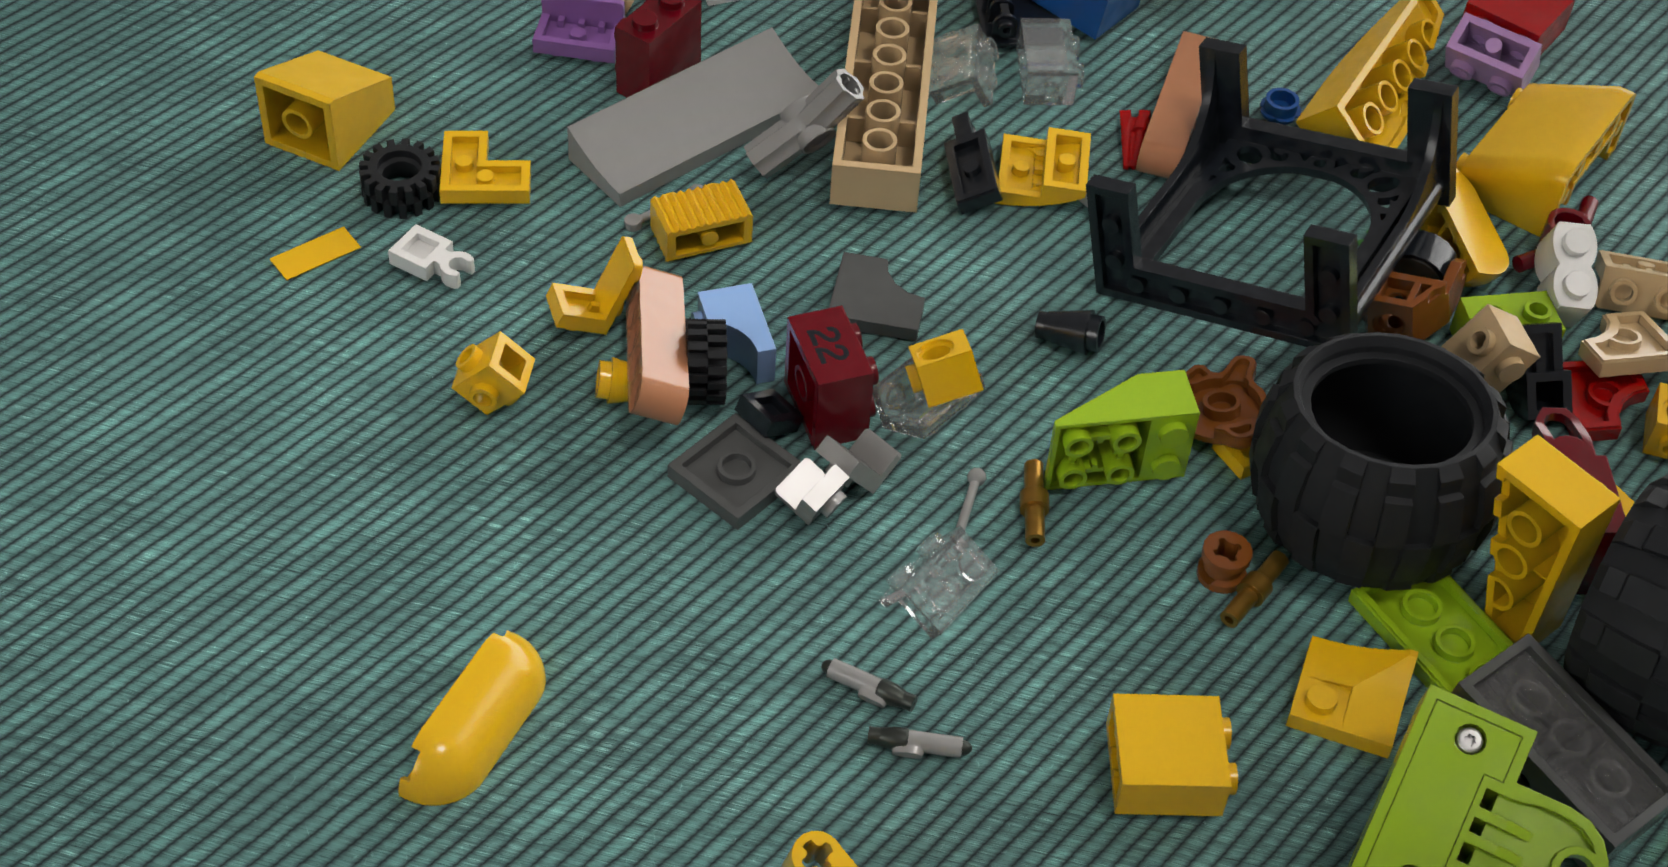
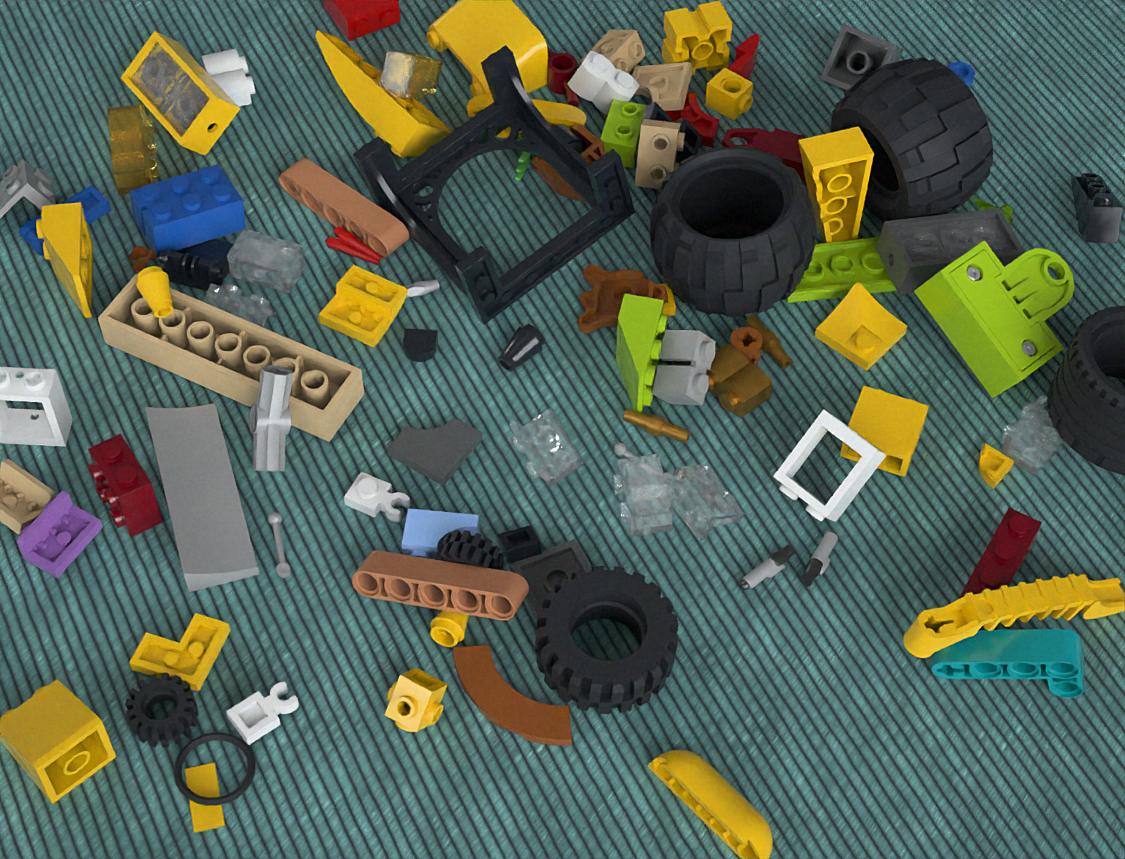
camera: 65 degrees left, 5 degrees up
yellow bracket [546,236,643,335] -> none
yellow brick [650,179,753,262] -> none
bracket [775,458,850,526] -> none
dark red brick [784,305,879,450] -> none
light grey bracket [815,429,901,494] -> none
yellow brick [905,329,984,408] -> none
black hinge [944,111,1003,214] -> none
lavender brick [1445,12,1542,97] -> none
none -> black tyre [174,733,256,806]
none -> white plate [344,472,410,522]
none -> clear yellow brick [379,50,443,99]
none -> black tile [403,328,438,362]
none -> dark orange tile [453,645,572,746]
none -> black tyre [535,565,679,714]
none -> clear brick [612,453,673,537]
none -> light grey piece [652,330,716,405]
none -> pearl gold brick [705,343,773,418]
none -> white window [773,409,886,522]

